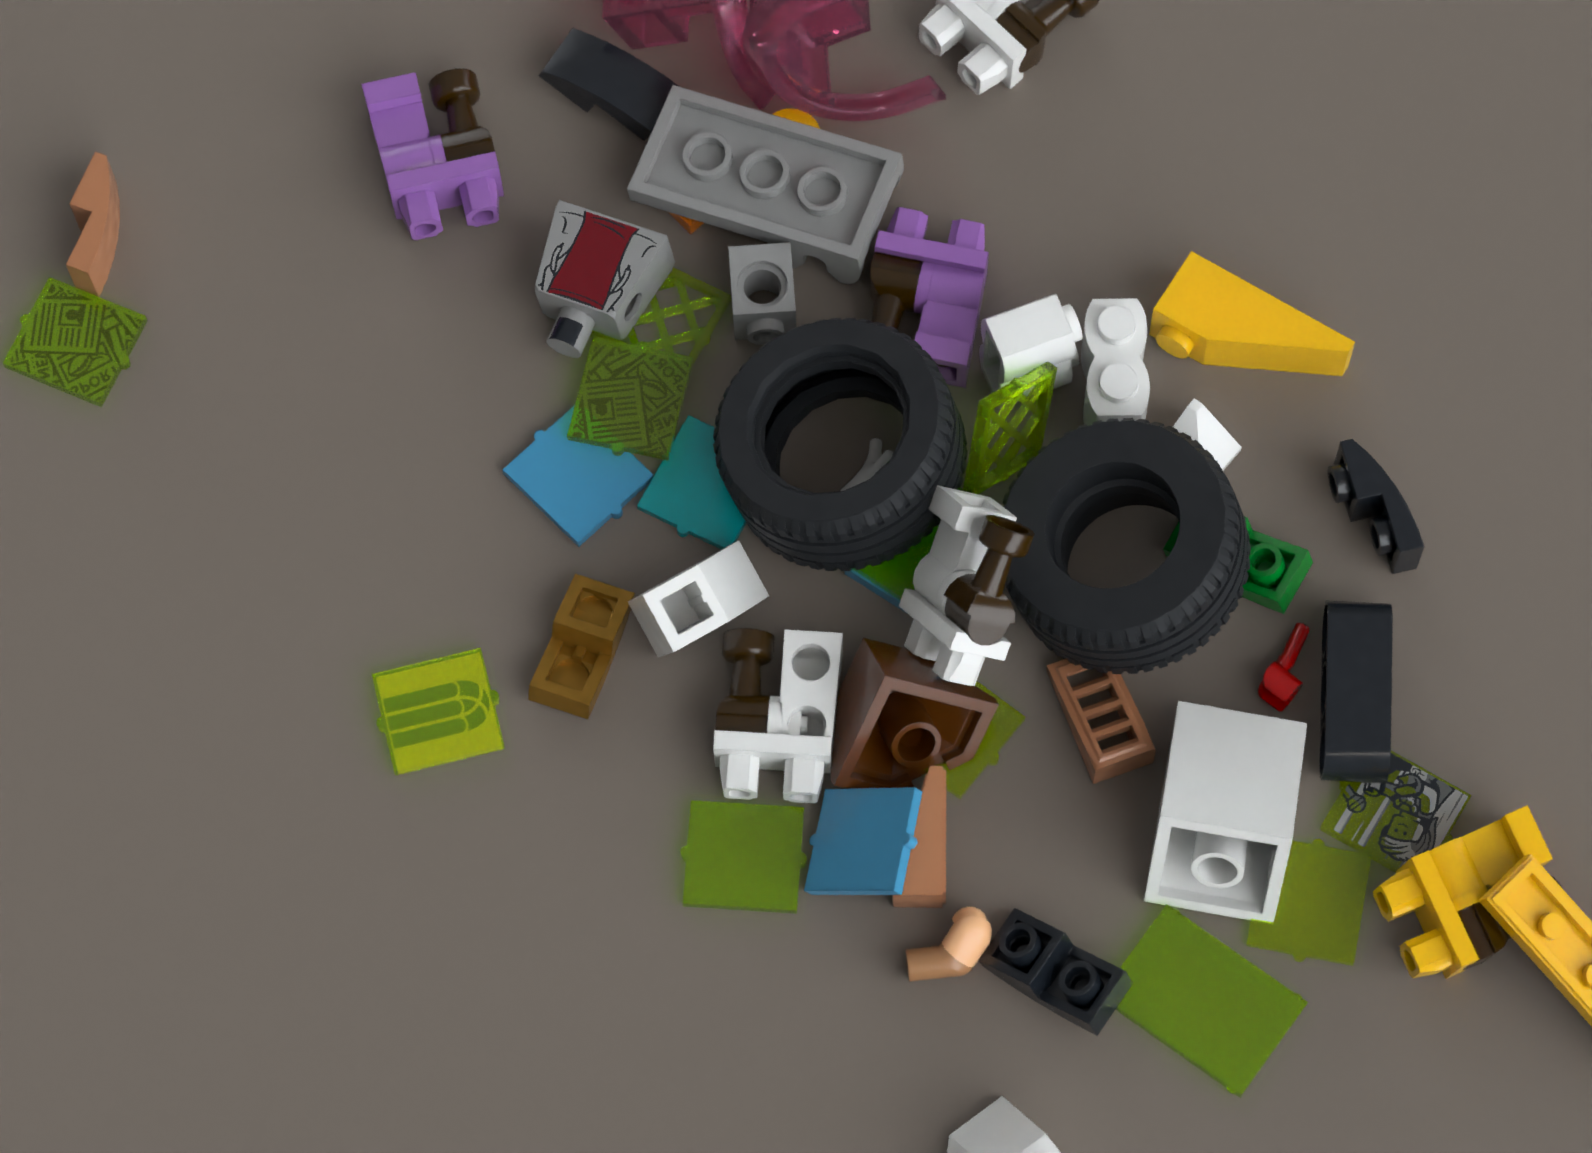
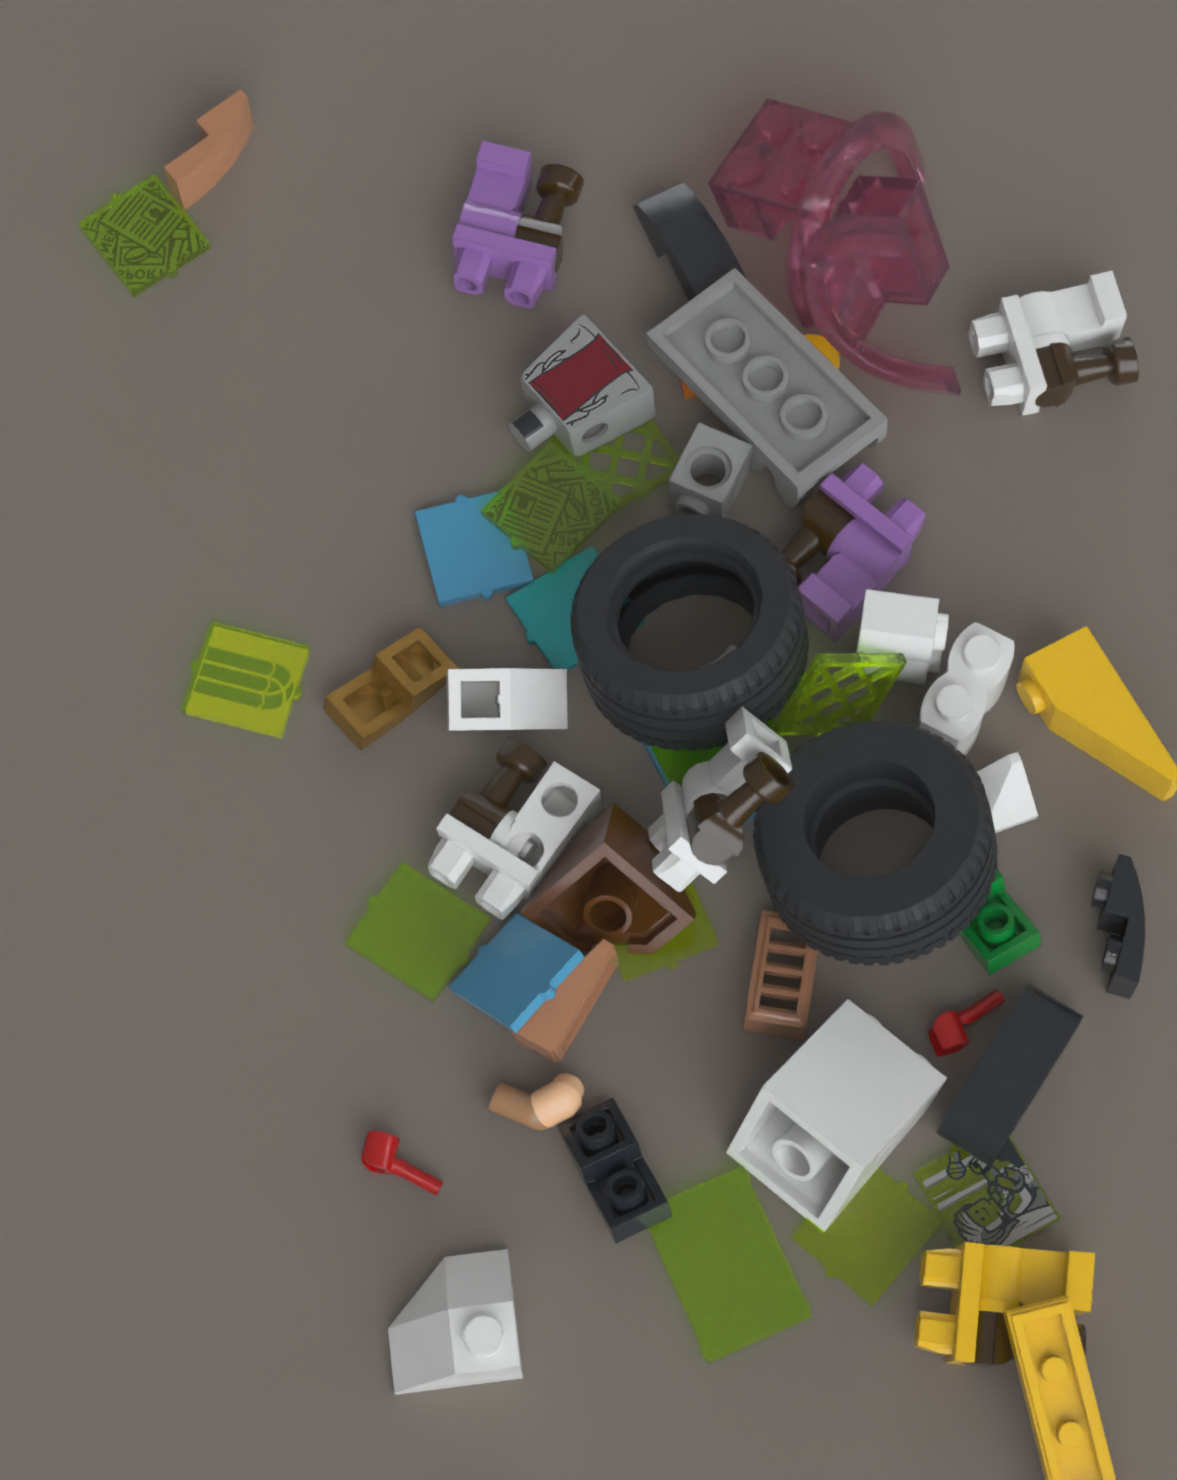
camera: 30 degrees right, 0 degrees up
none -> red hand [361,1130,443,1196]

